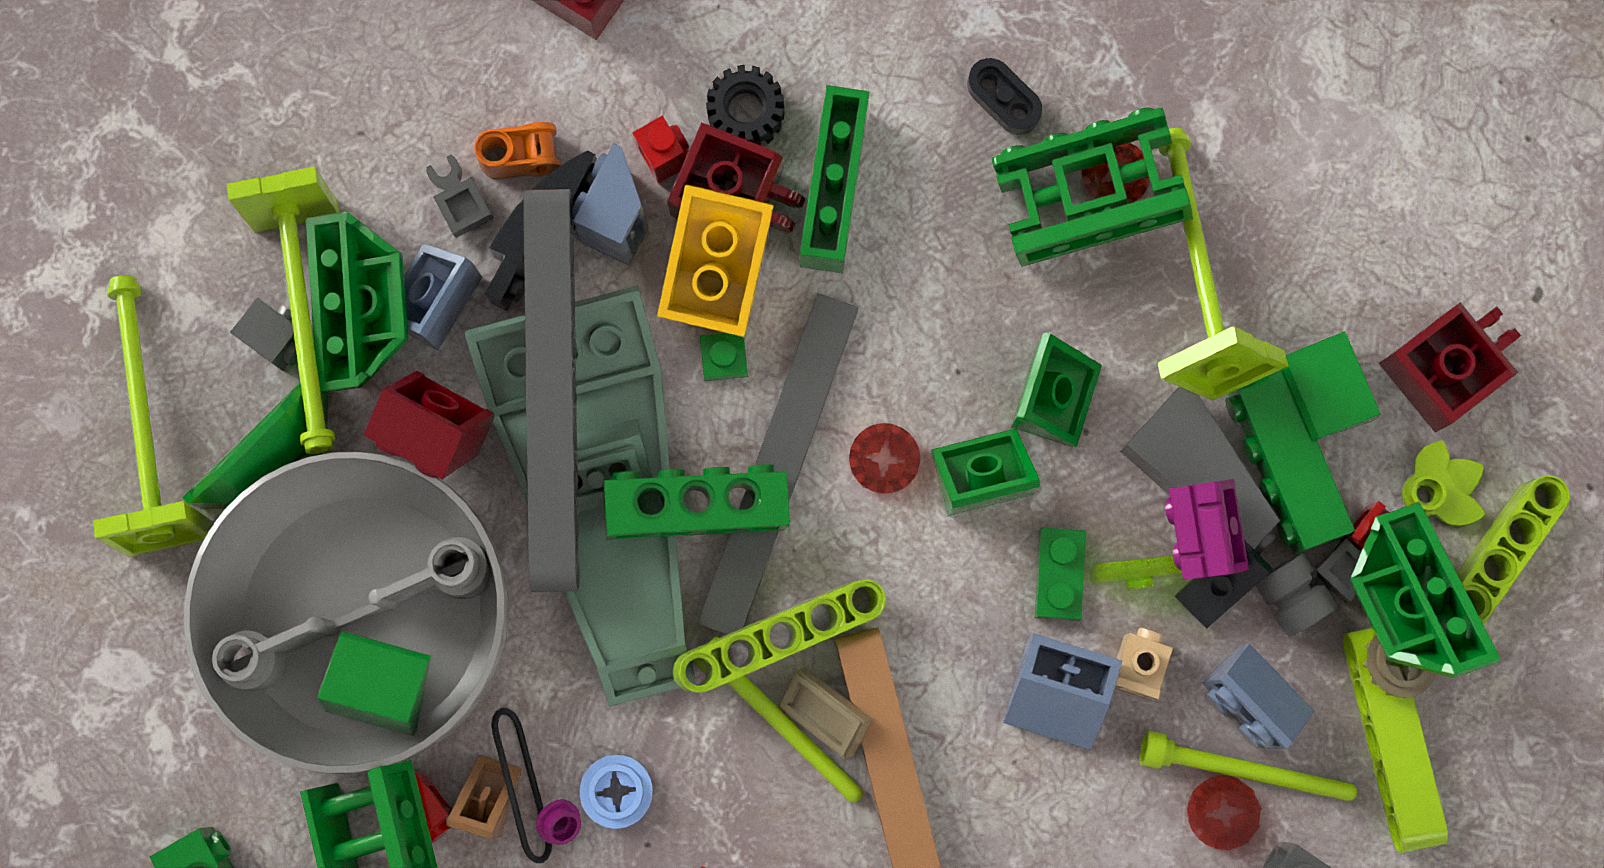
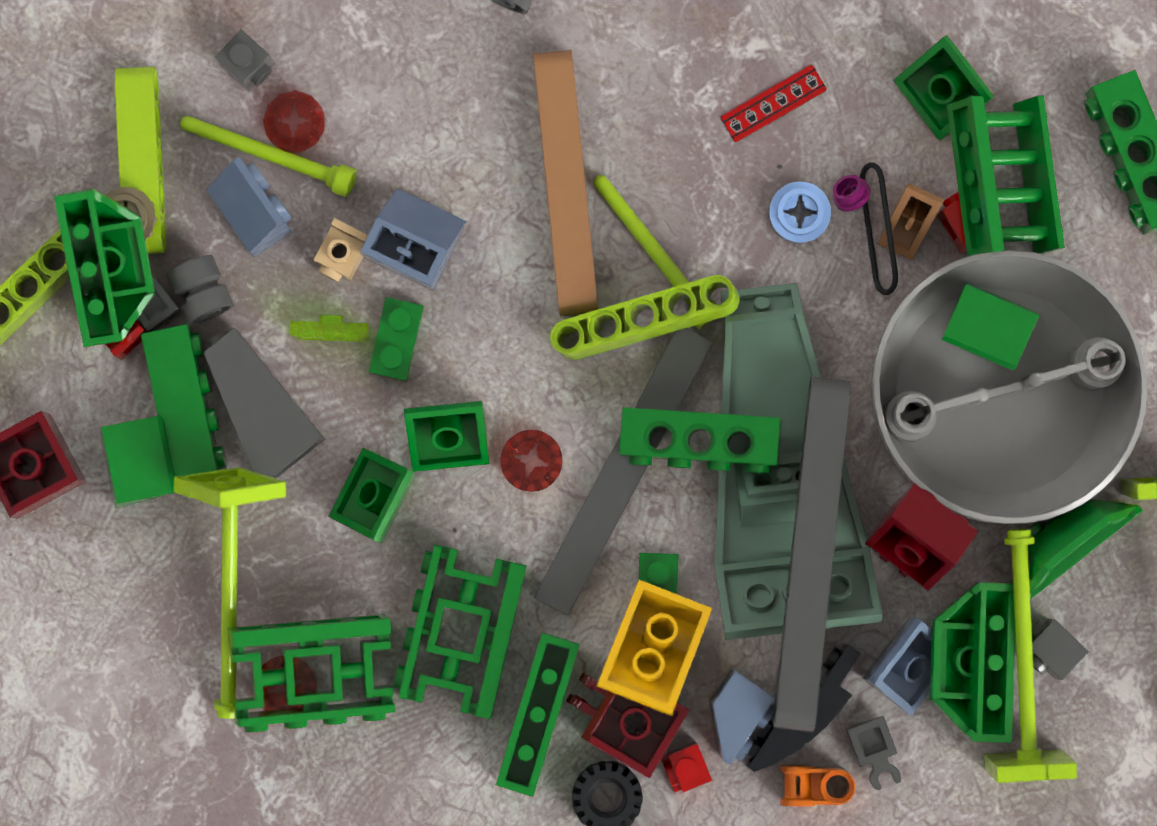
camera: 175 degrees left, 5 degrees up
dark tan tile [778,668,873,759] -> none
black plate [967,58,1042,135] -> none
magenta brick [1165,479,1249,580] -> none
black plate [1175,540,1273,629] -> none
lime plate [1402,440,1485,526] -> none
none -> green fence [393,544,527,719]

